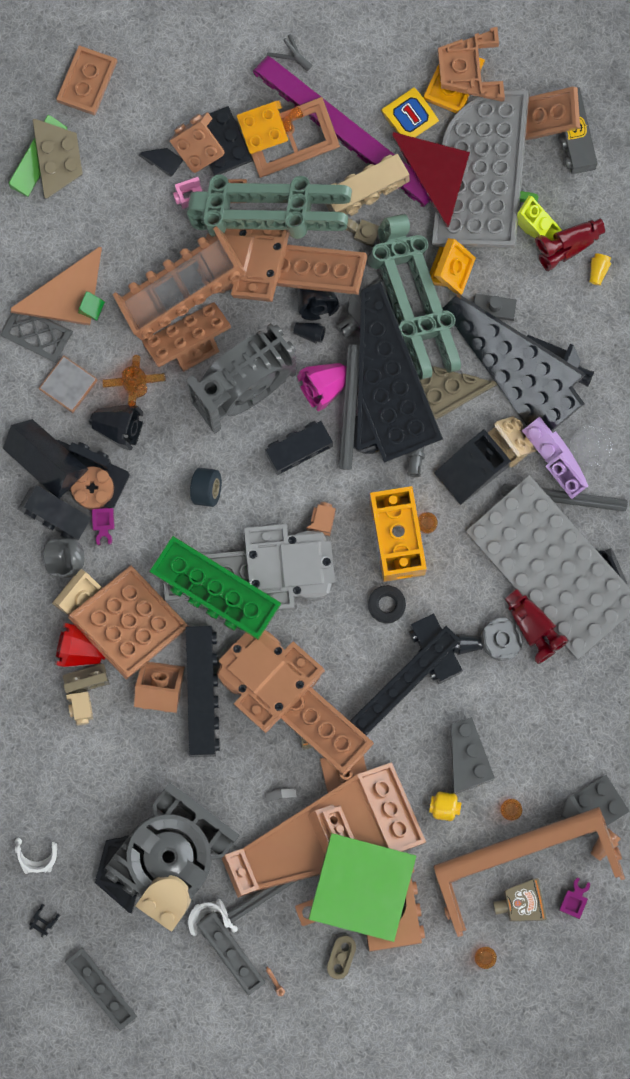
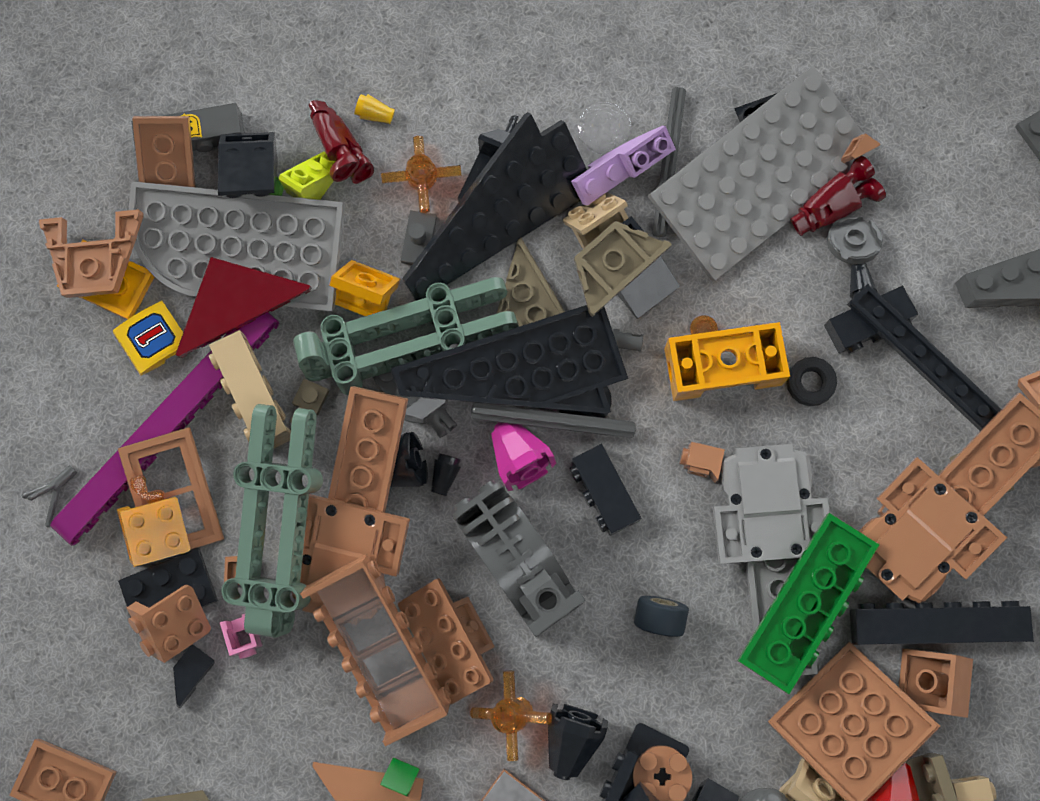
camera: 85 degrees left, 0 degrees up
magenta plate [92,508,115,545] -> none
none -> black slope [218,132,278,198]
none -> clear orange bar [381,136,462,213]
none -> dark tan wing [574,221,672,317]
none -> nougat slope [841,133,880,163]

